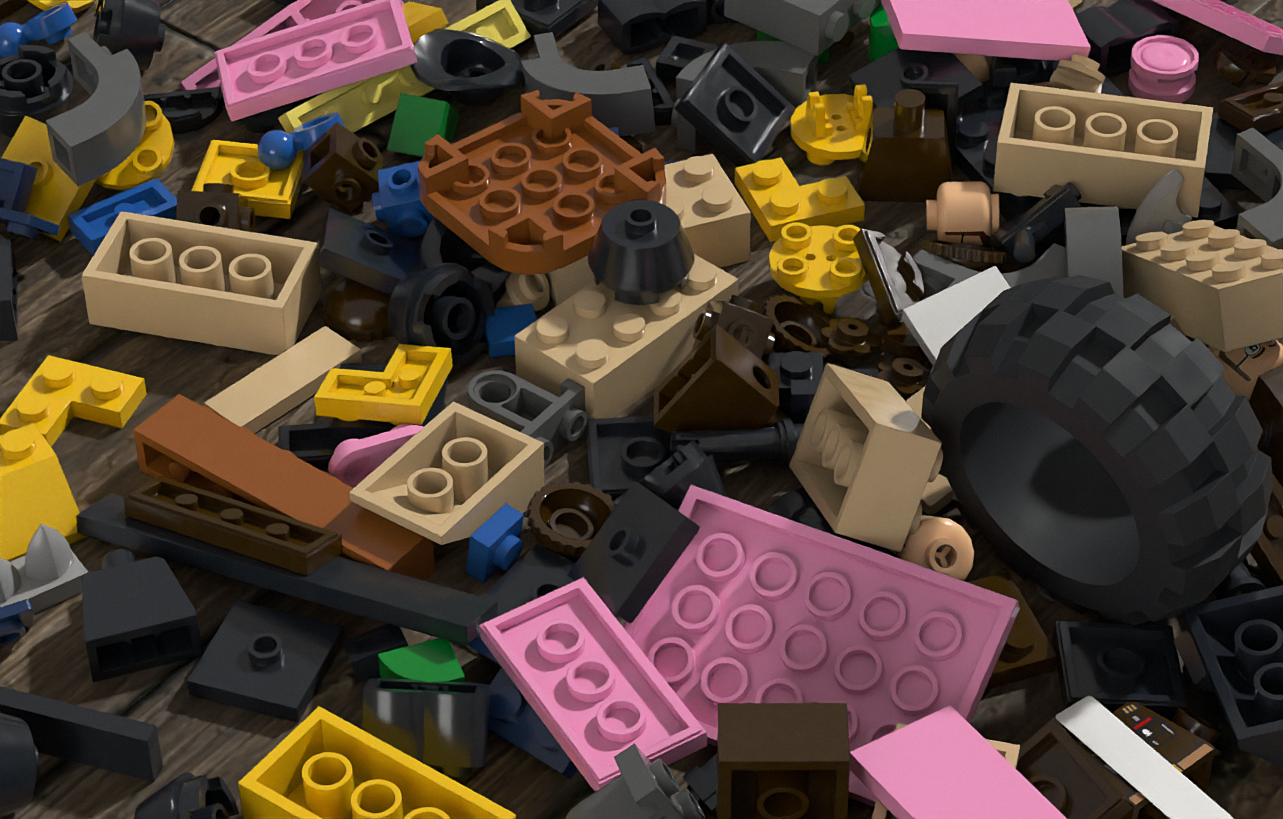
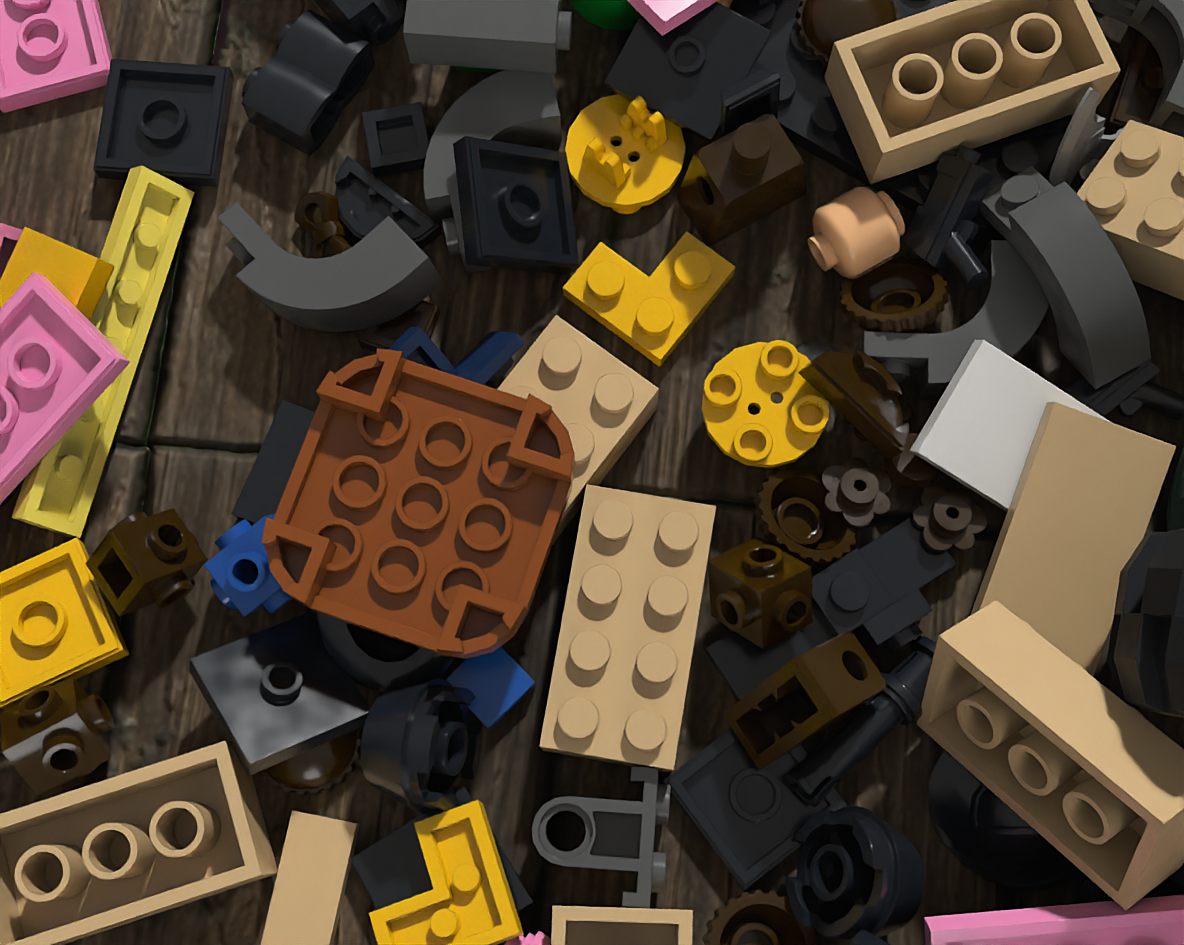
camera: 30 degrees left, 35 degrees up
blue plate [257,112,344,170] -> none
green brick [387,93,460,157] -> none
black hat [410,29,525,106] -> none
black cone [588,200,695,305] -> none

